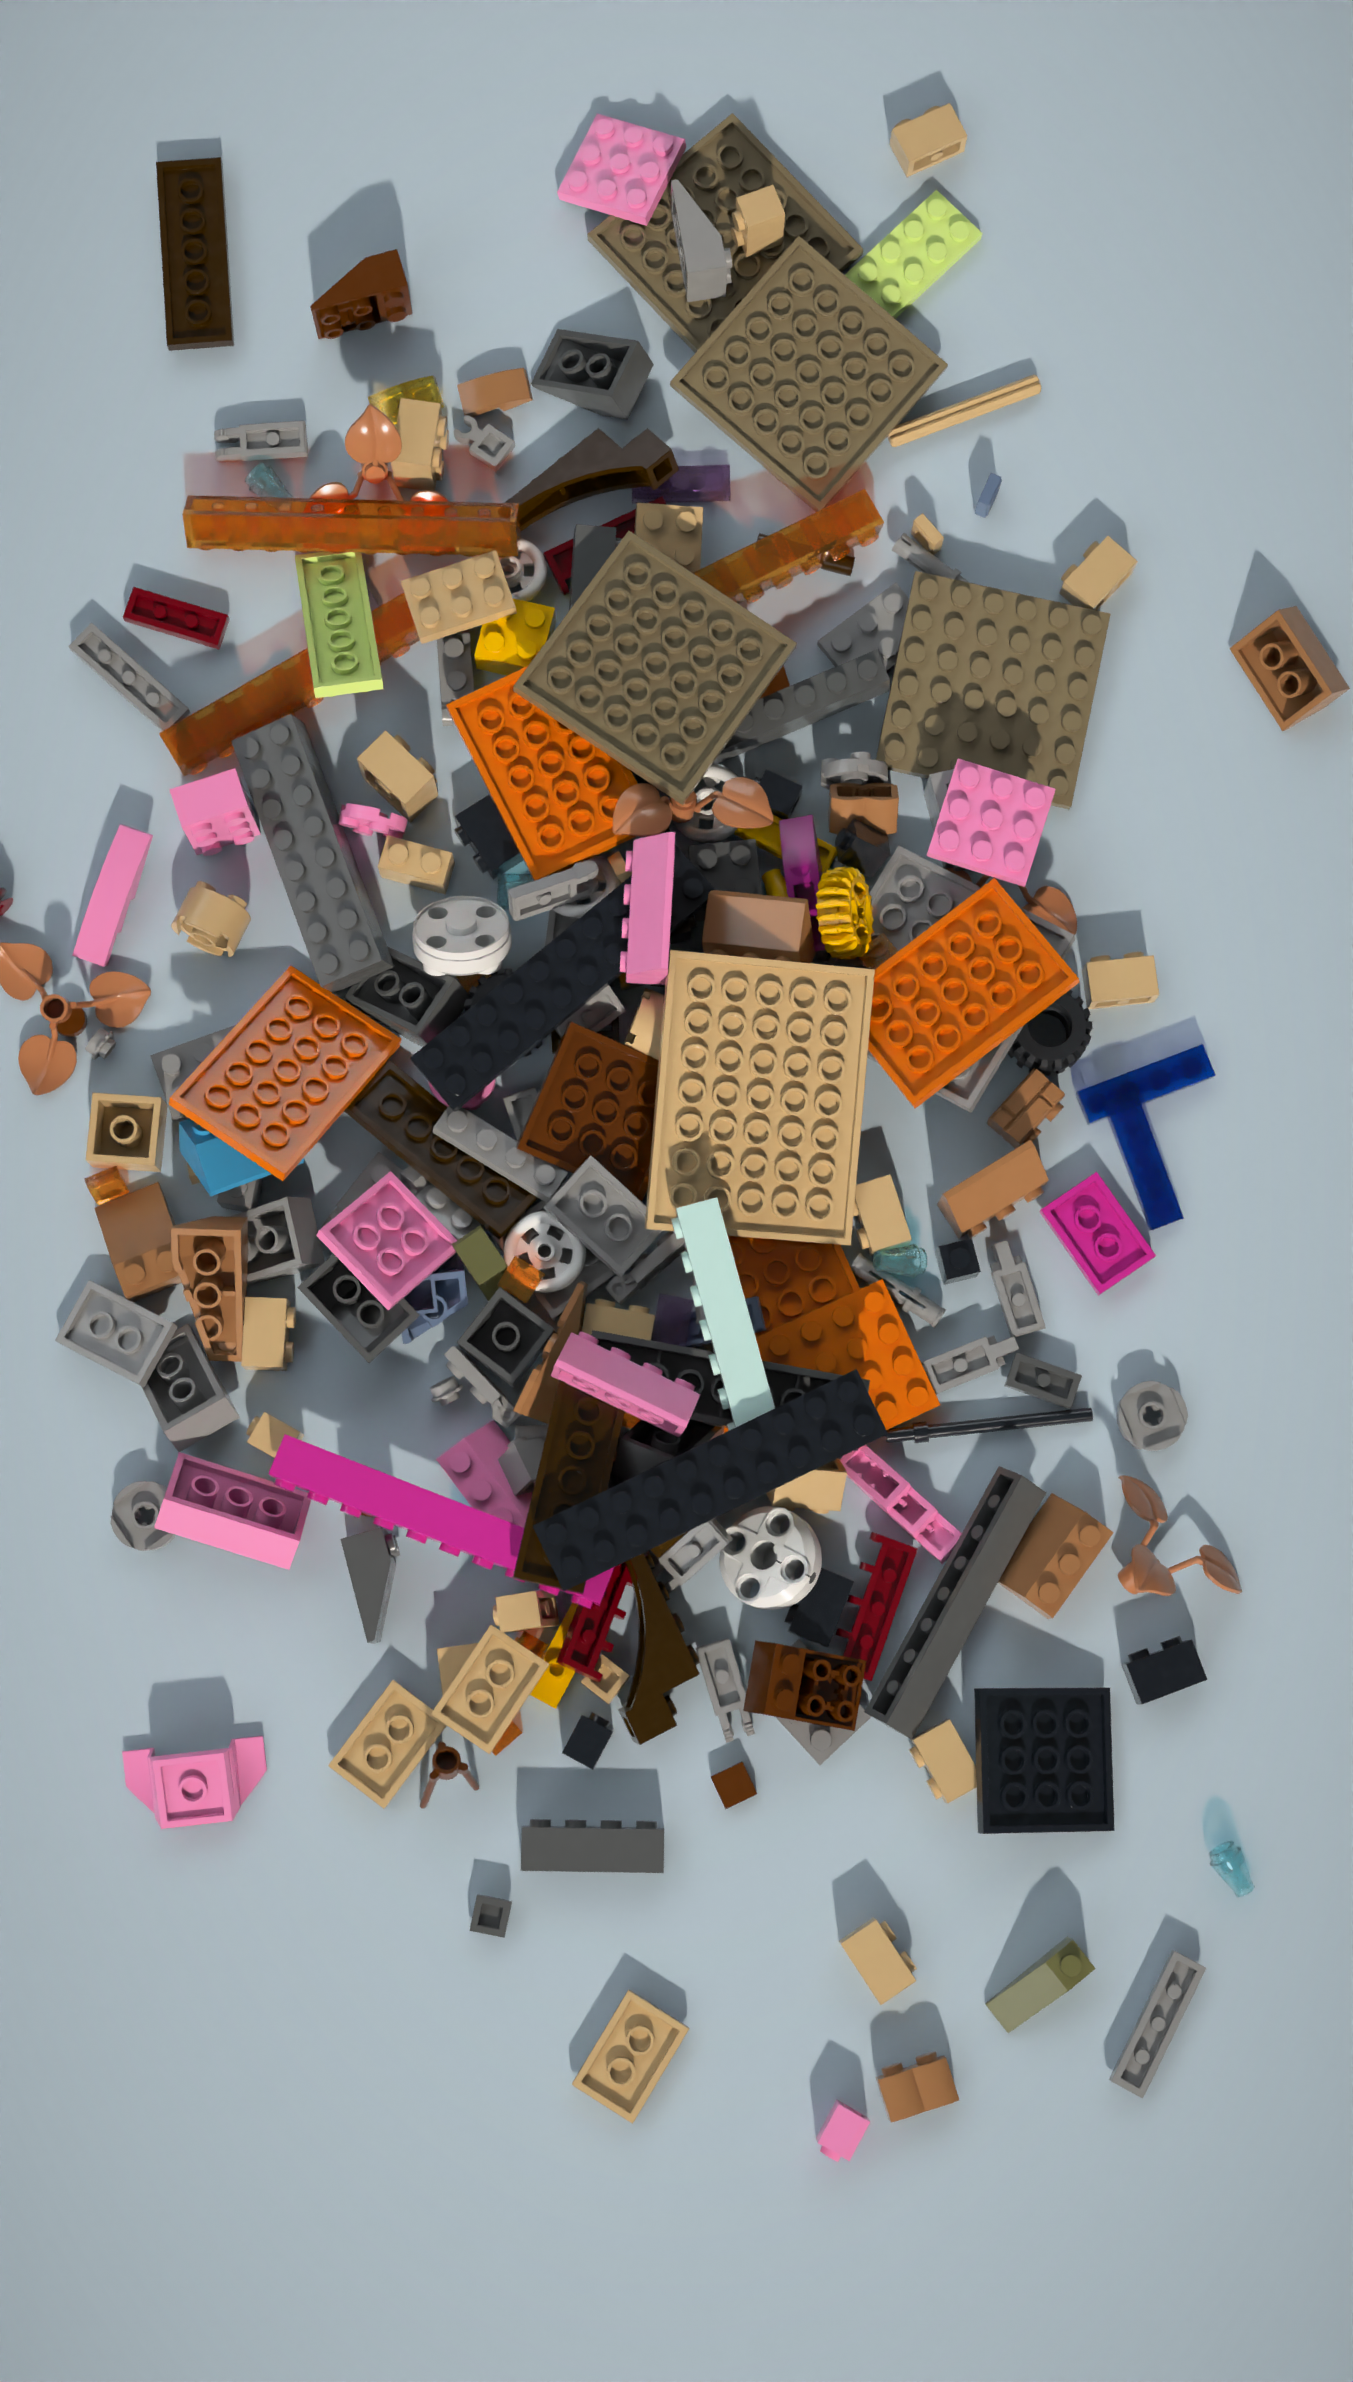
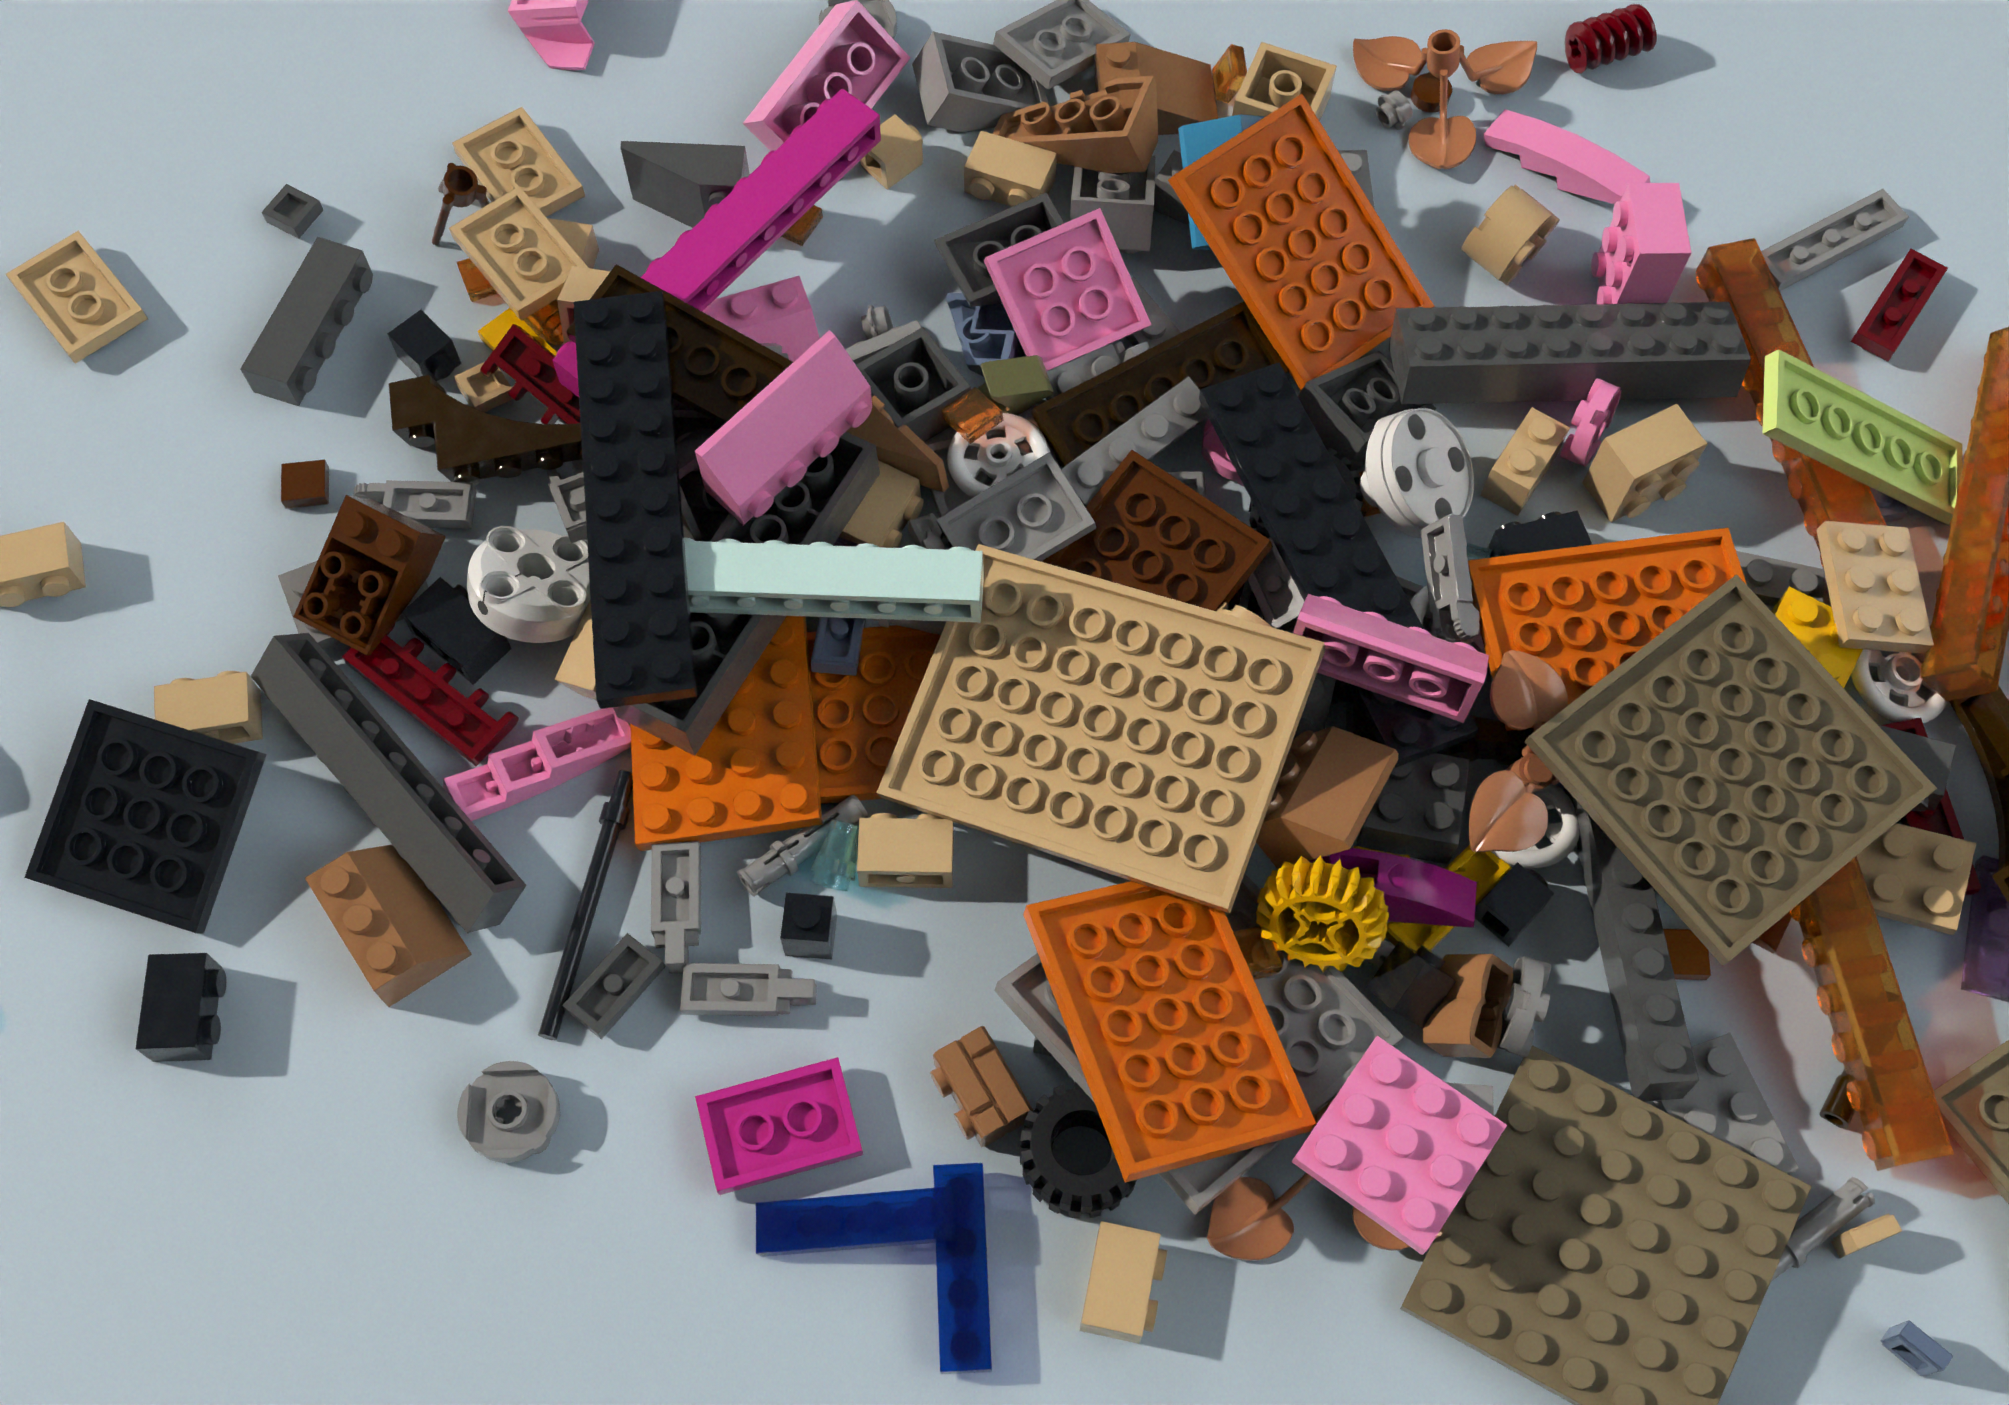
camera: 110 degrees right, 15 degrees down
medium nougat slope [937,1140,1049,1239] -> none
nougat plant [1118,1475,1242,1596] -> none

